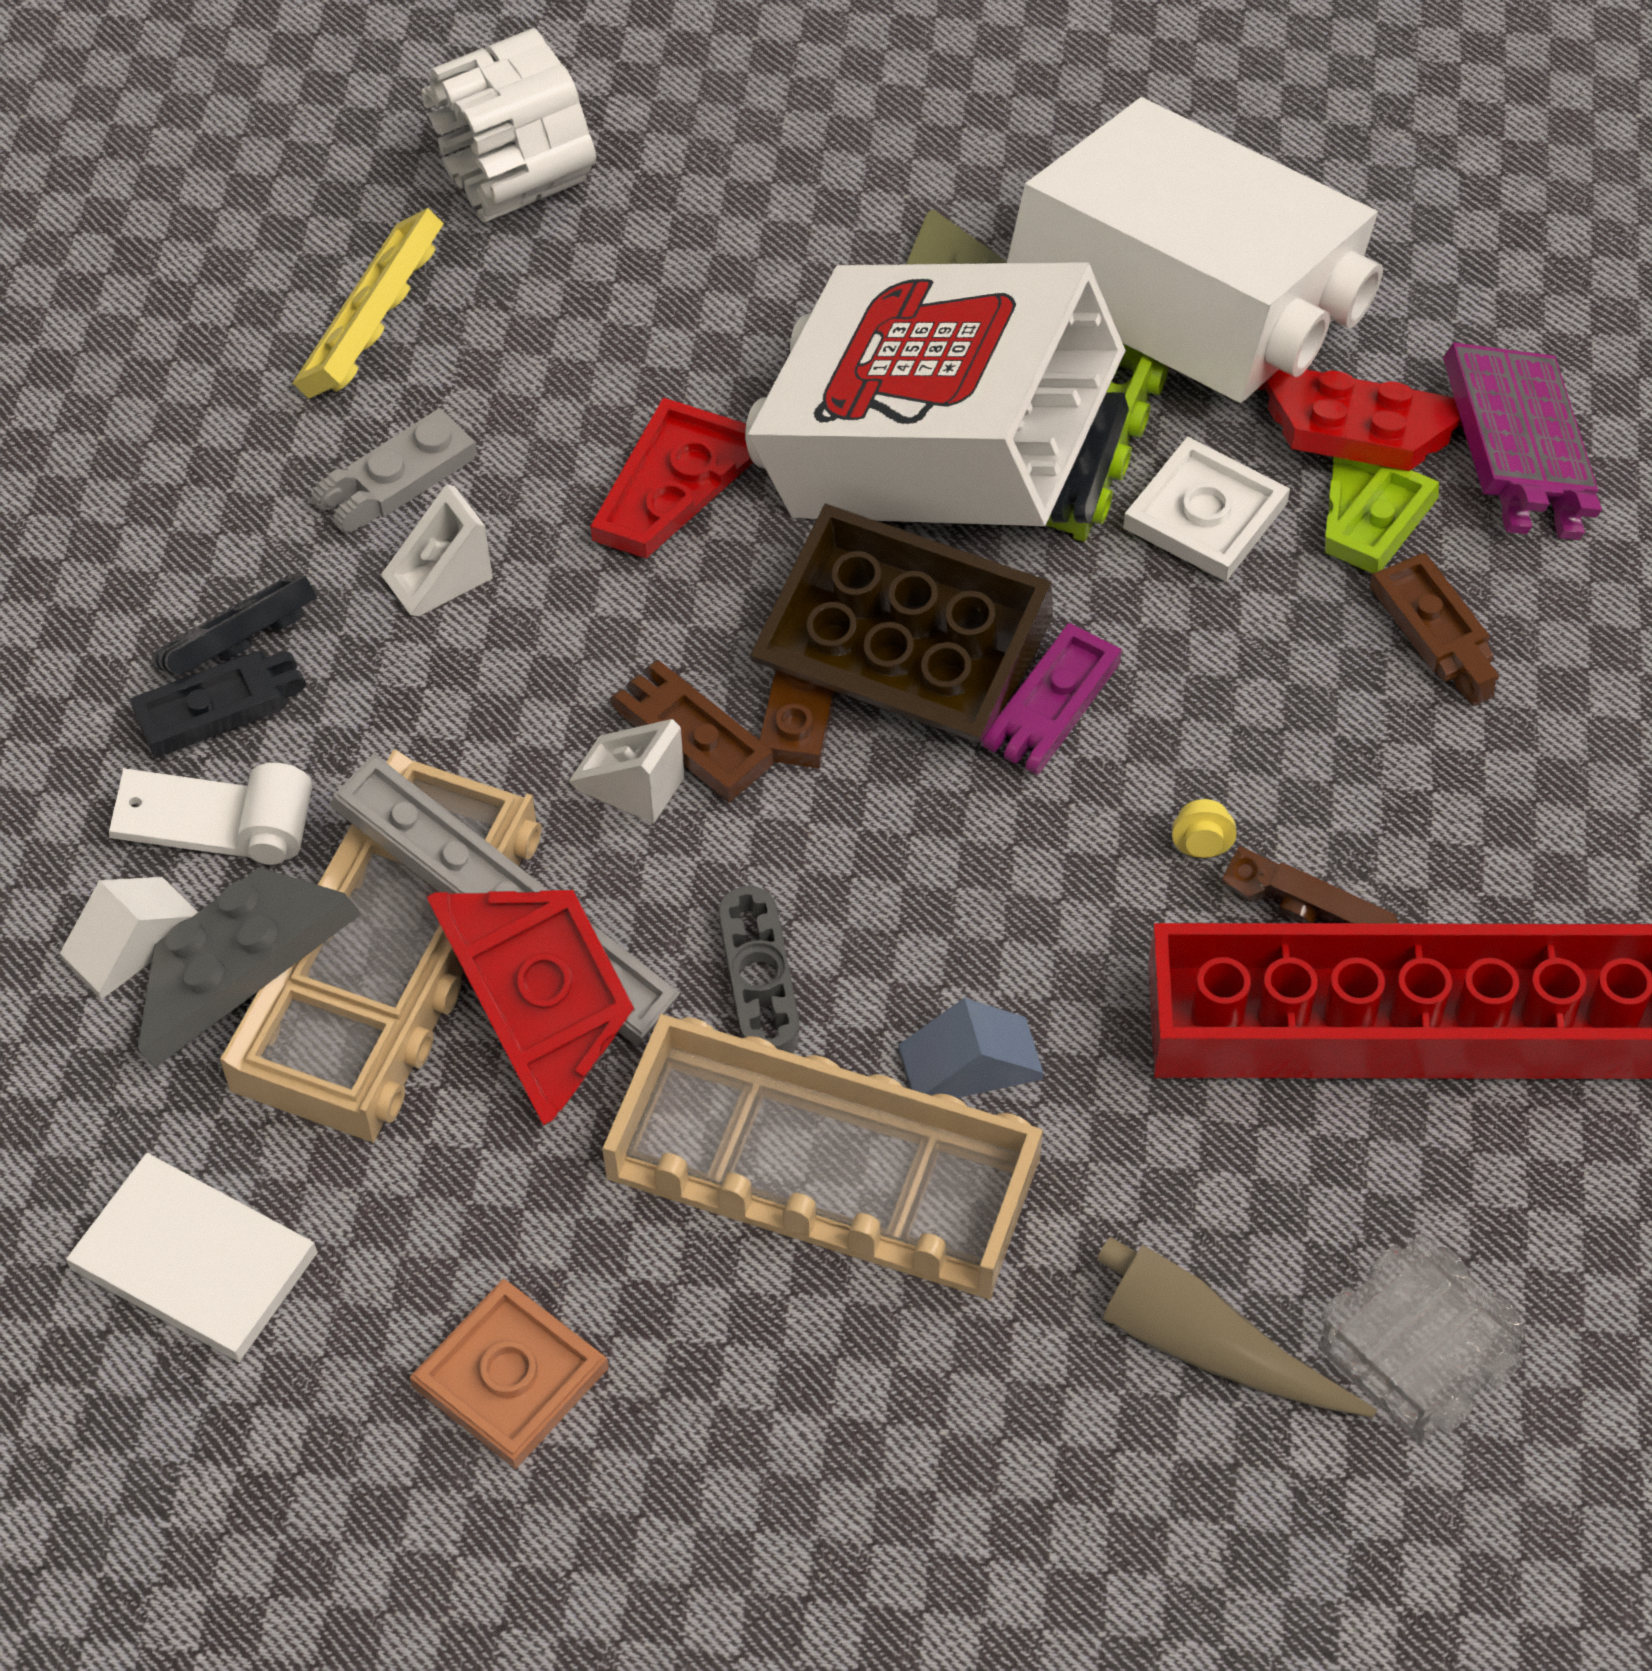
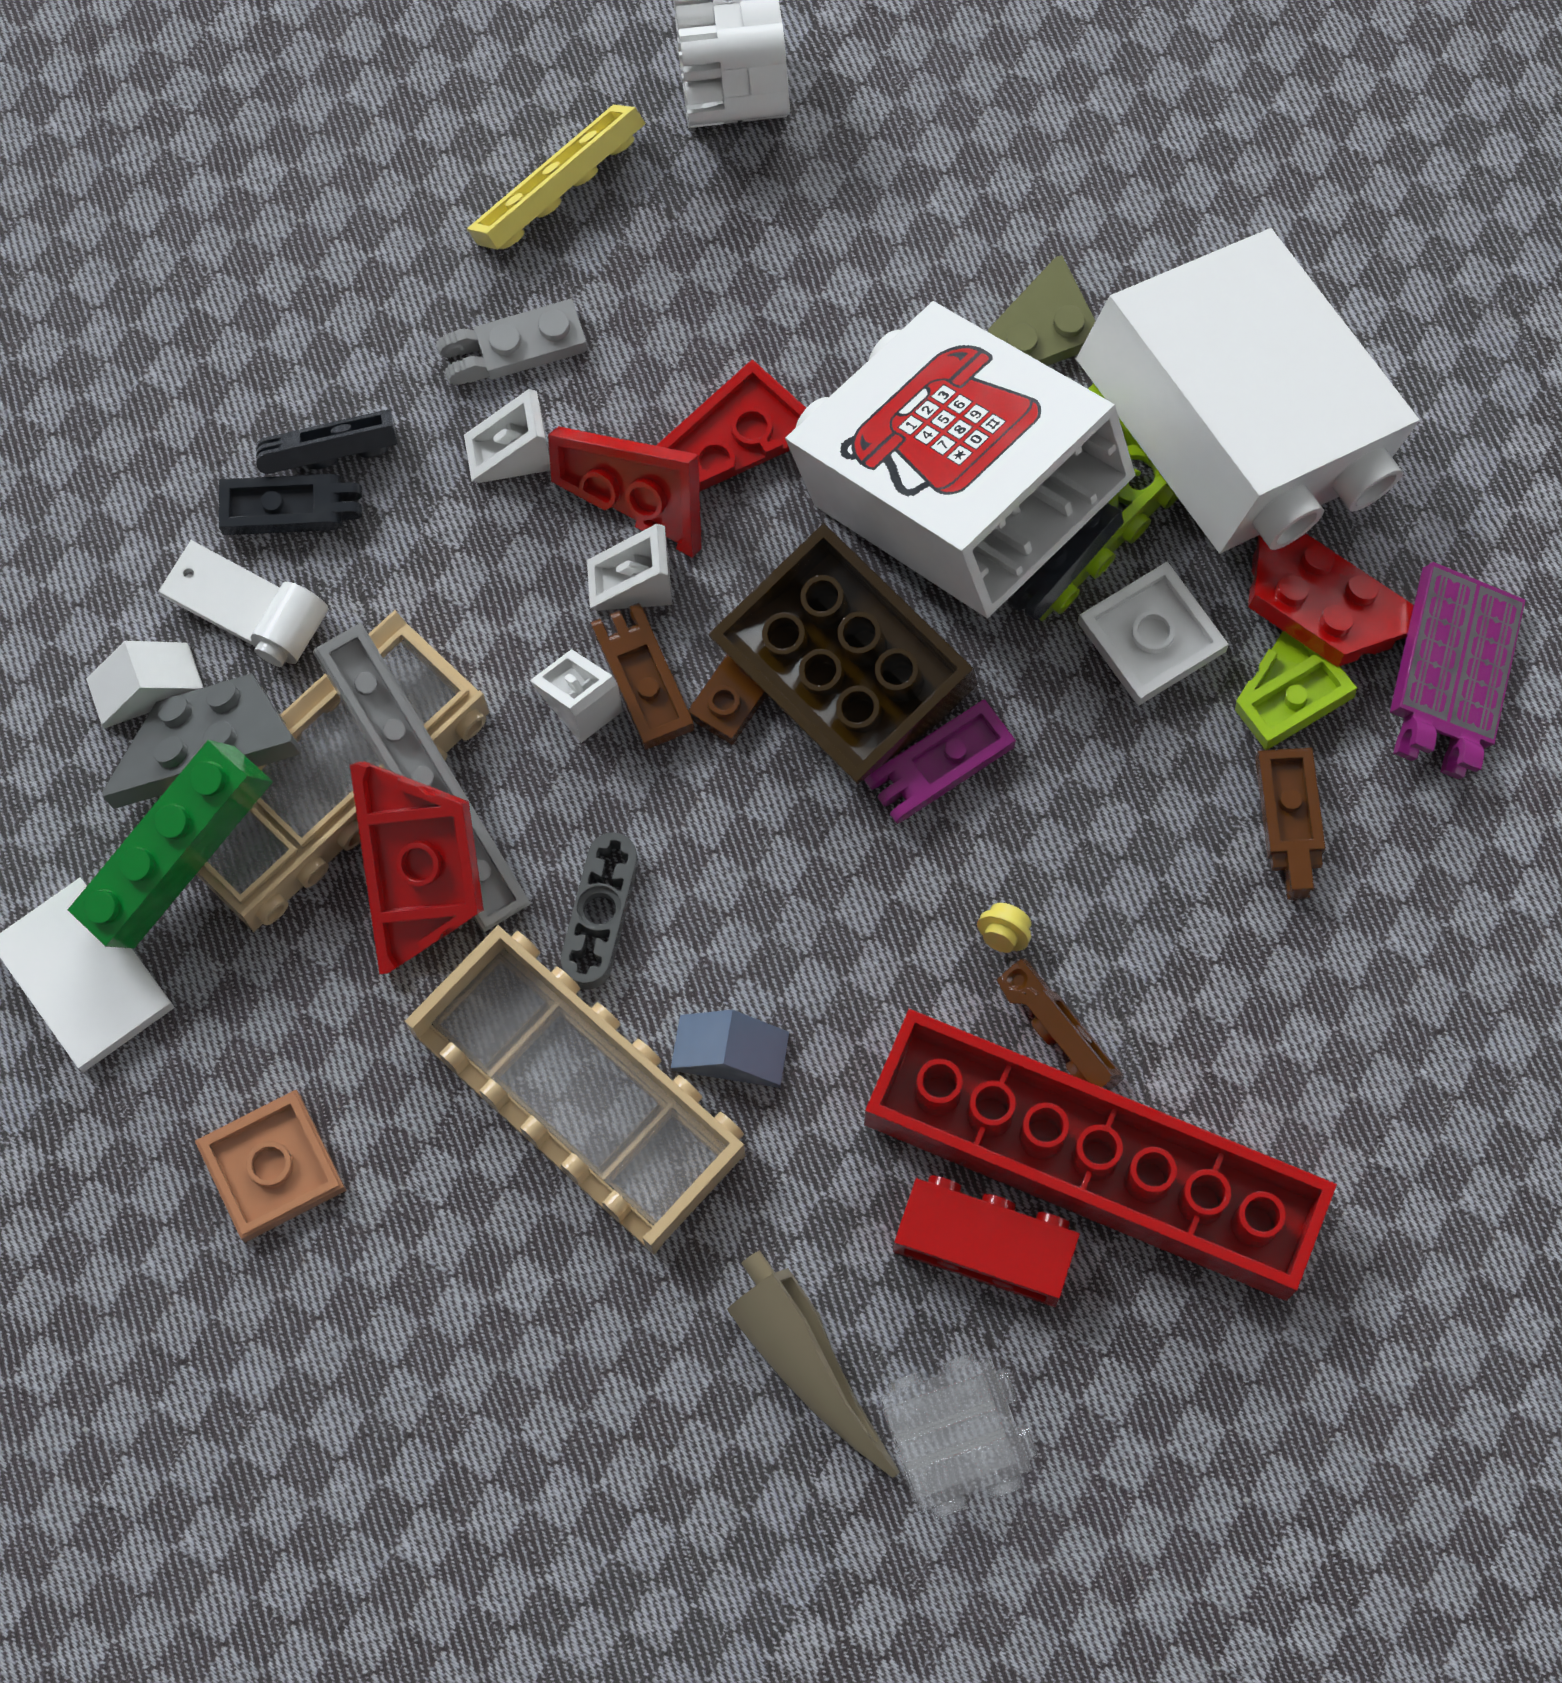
camera: 25 degrees right, 15 degrees up
none -> green brick [67,740,273,949]
none -> red wing [548,426,702,558]
none -> white slope [587,524,672,611]
none -> red brick [893,1175,1080,1307]

